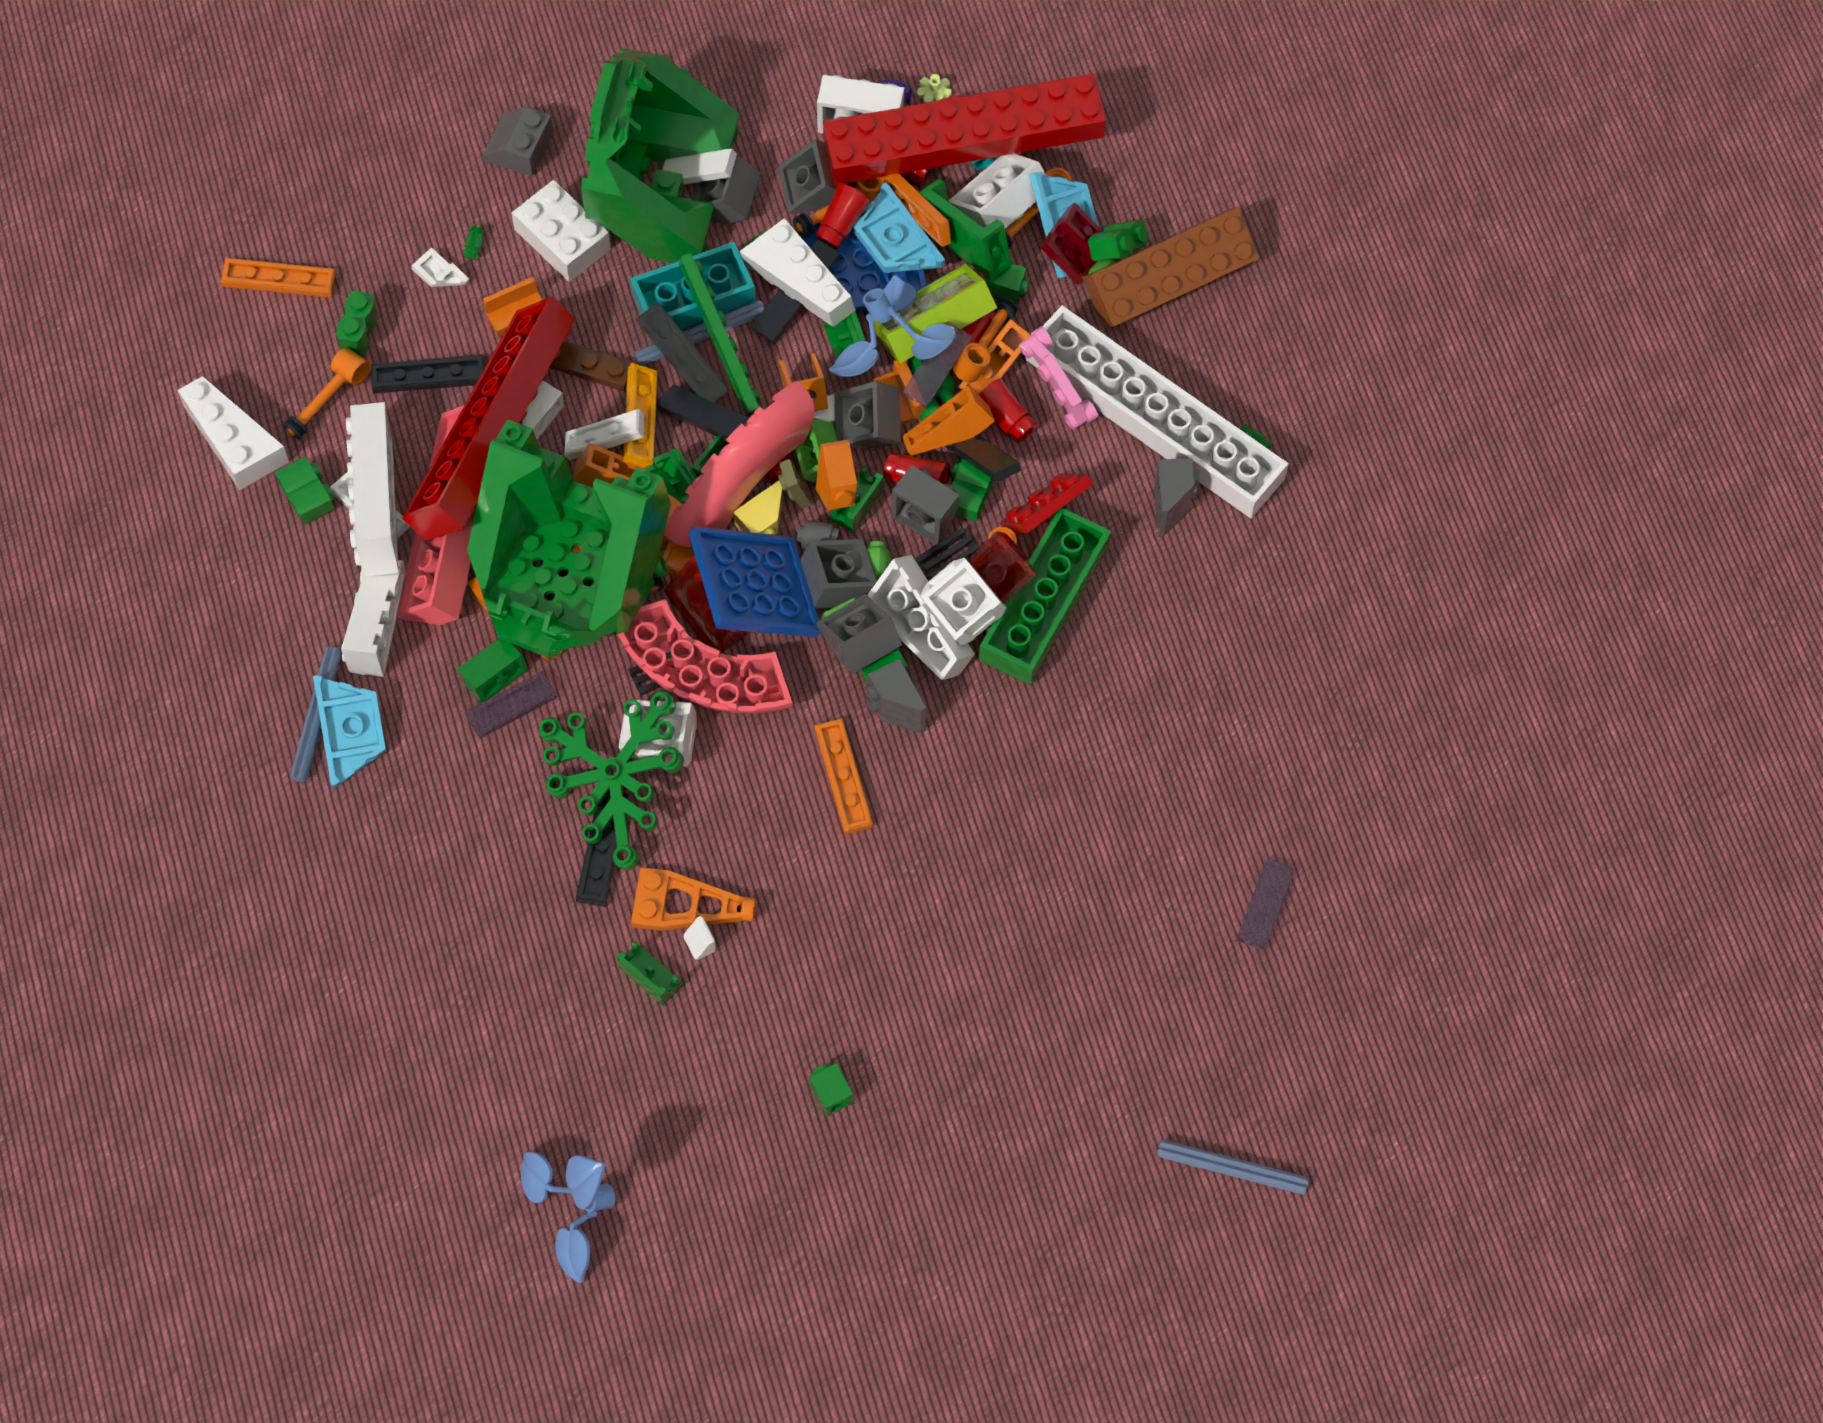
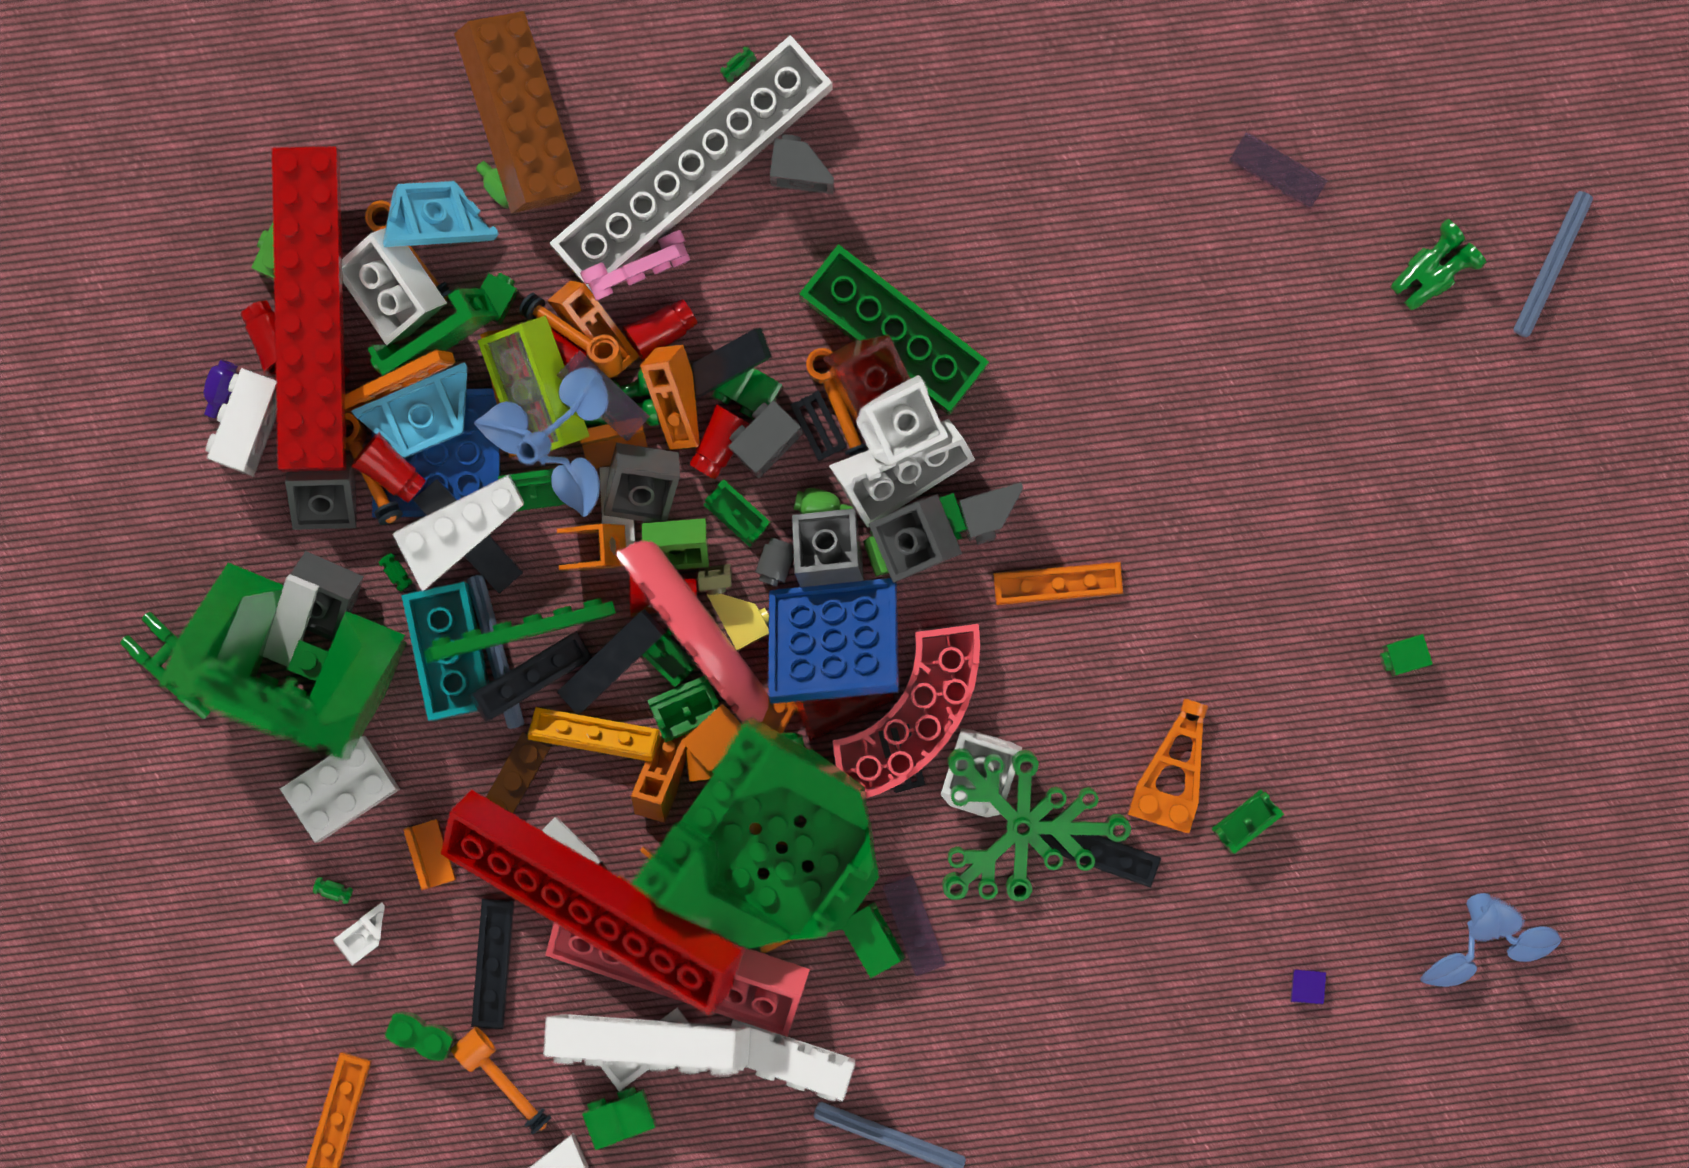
camera: 75 degrees left, 20 degrees up
medium azure wing [313,675,386,788] -> none
dark grey slope [481,107,554,176] -> none
white tile [564,409,644,460] -> none
white slope [684,916,716,960] -> none
orange slope [815,440,857,510] -> none
yellowish green plant [917,74,952,103] -> none
red plate [999,473,1093,533] -> none
dark red slope [1040,203,1103,285] -> none
green brick [1088,220,1149,261] -> none
none -> dark purple tile [1290,969,1326,1005]
none -> green piece [1390,219,1487,311]

